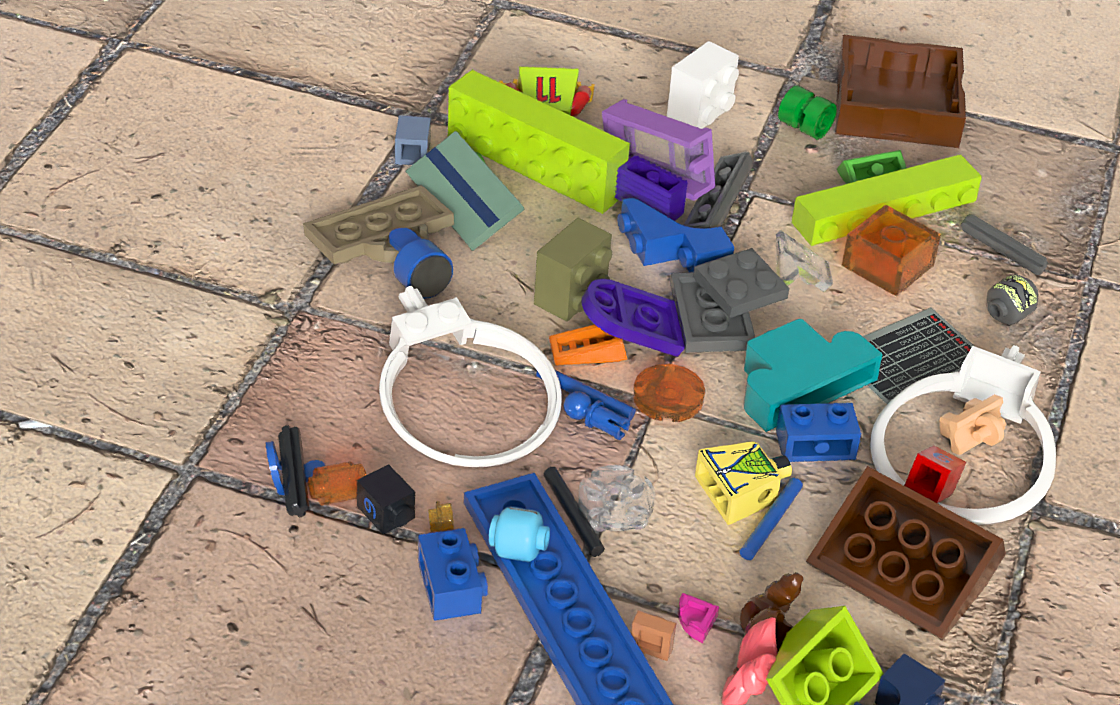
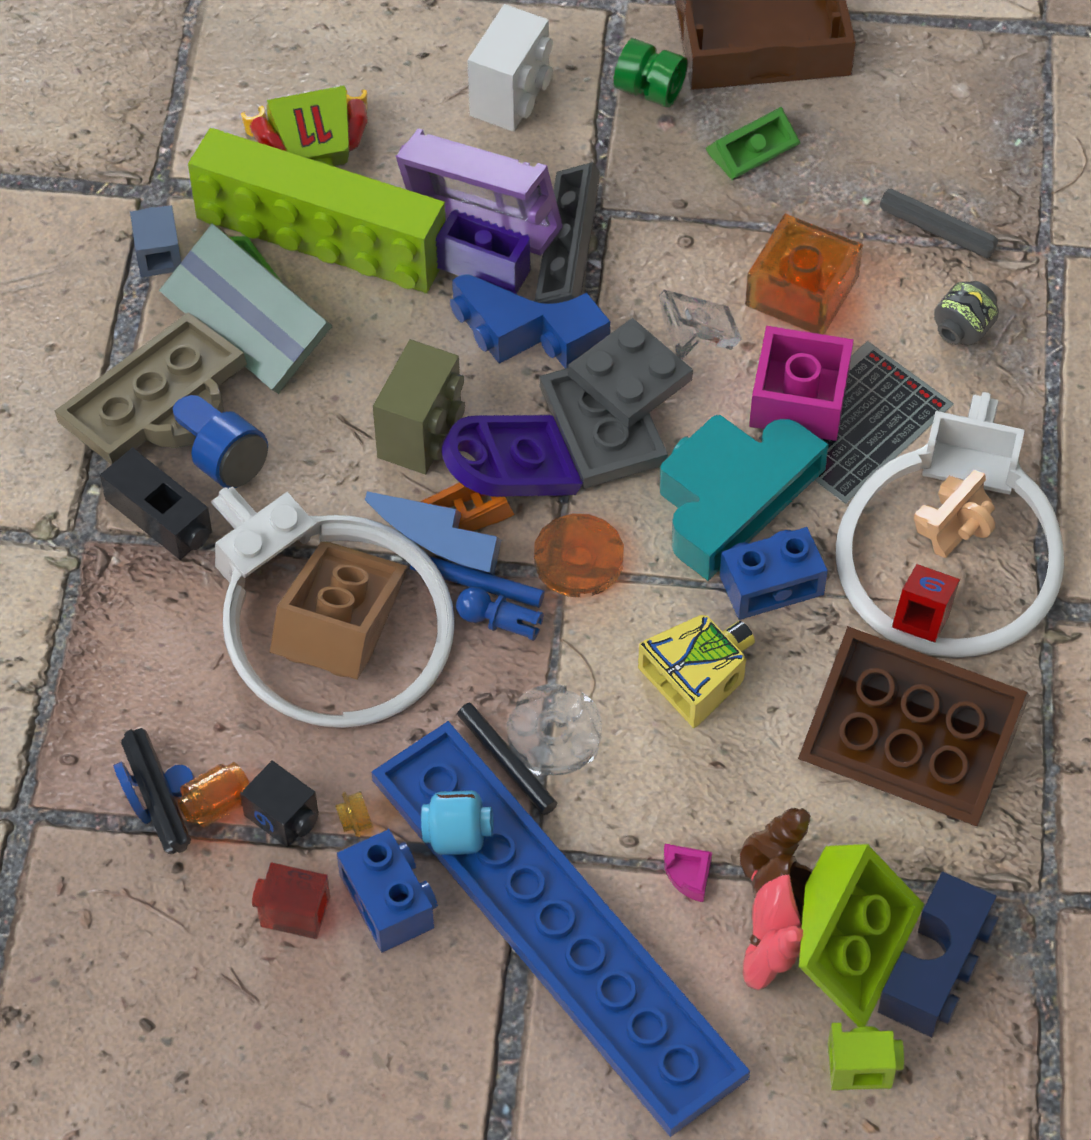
camera: 10 degrees left, 15 degrees up
nougat plate [631,611,677,661] -> none
blue bar [740,478,803,560] -> none
lime brick [791,154,982,246] -> none
none -> black brick [100,447,212,560]
none -> clear red brick [252,862,331,939]
none -> medium nougat slope [270,542,408,680]
none -> medium blue slope [365,491,502,575]
none -> dark pink brick [749,326,854,441]

